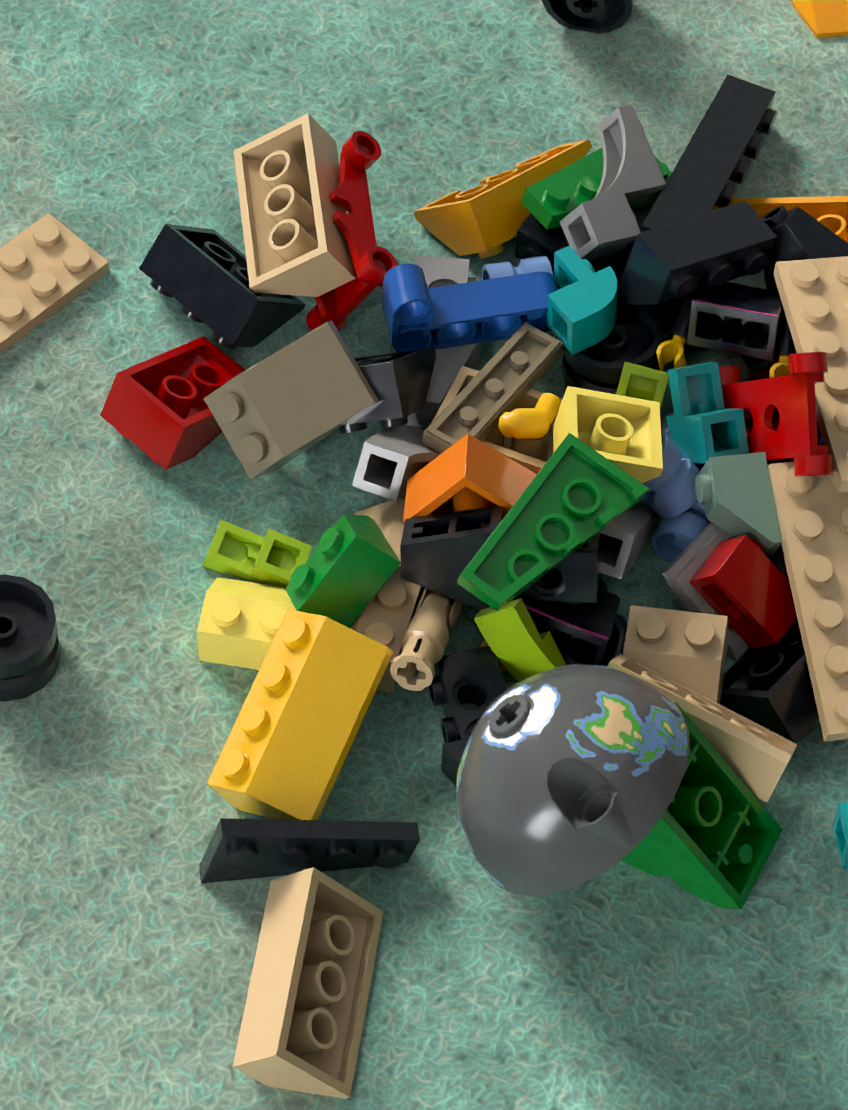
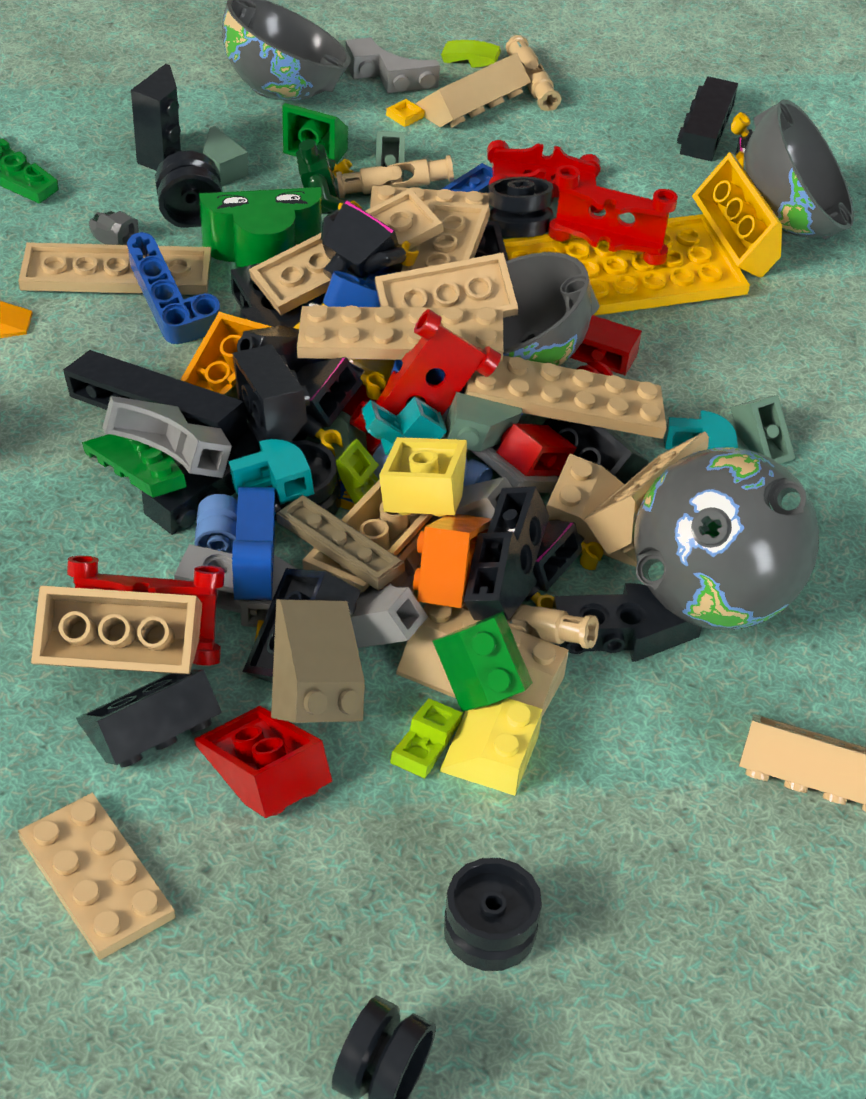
camera: 80 degrees left, 10 degrees down
black wing [199,818,420,884] -> none
yellow slope [207,609,393,820] -> none
light orange wedge [413,139,592,259] -> none
green wing [456,433,649,611] -> none
lime slope [474,598,567,682] -> none
yellow arm [498,393,561,440] -> none

